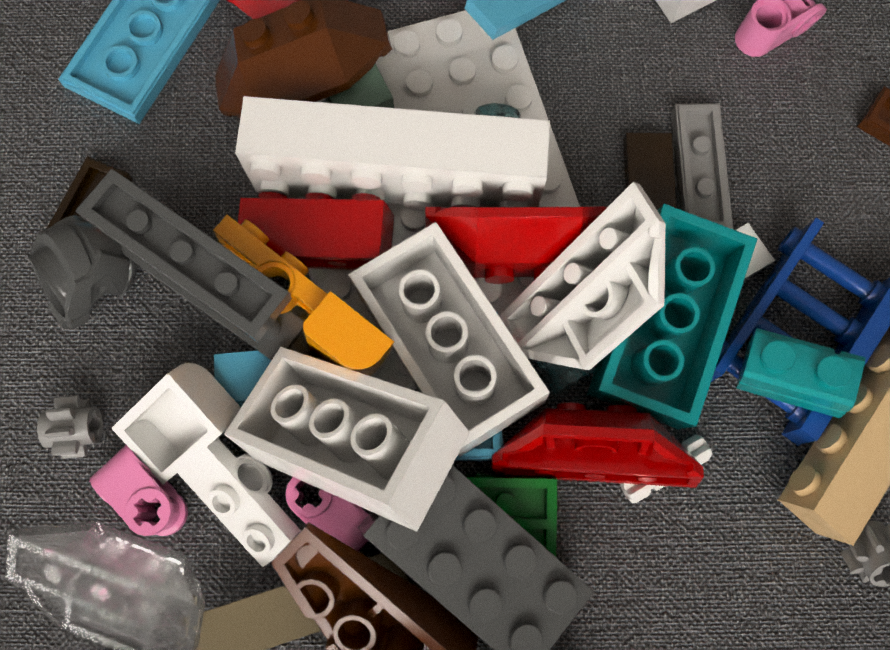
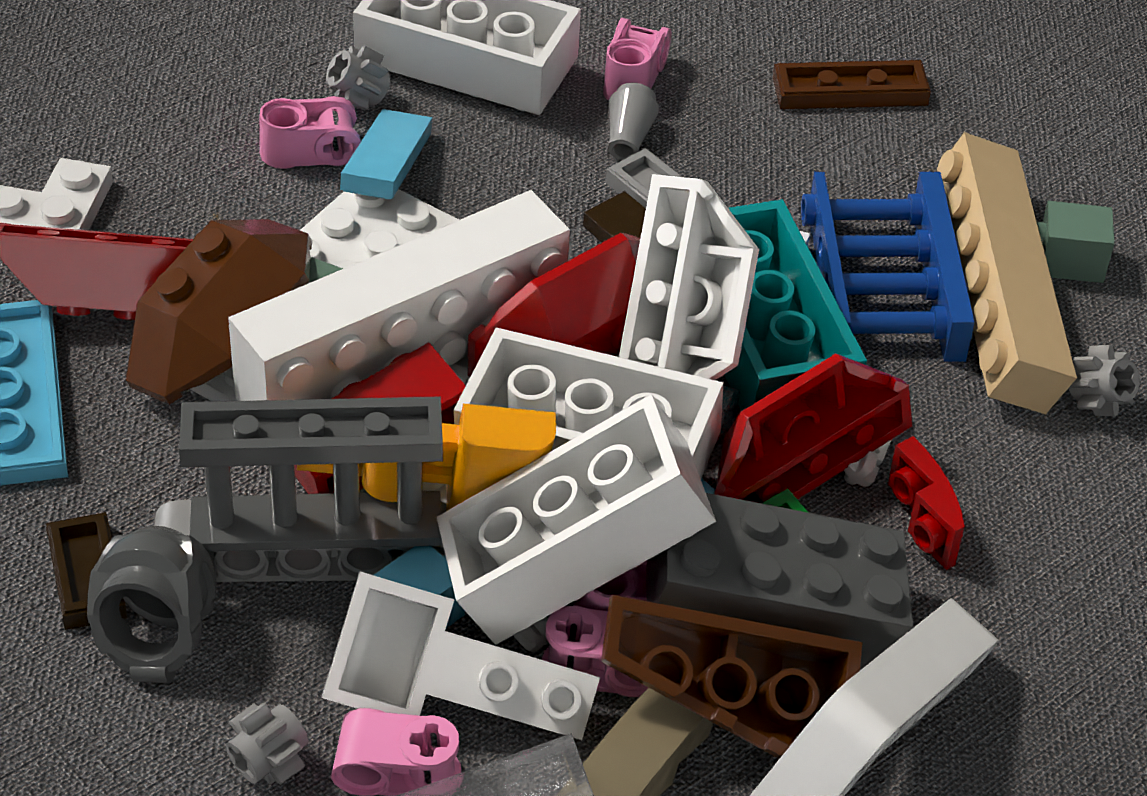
camera: 40 degrees left, 30 degrees down
teal brick [736,328,866,419] -> none
none -> light grey cone [608,83,659,160]
none -> red slope [888,436,965,570]

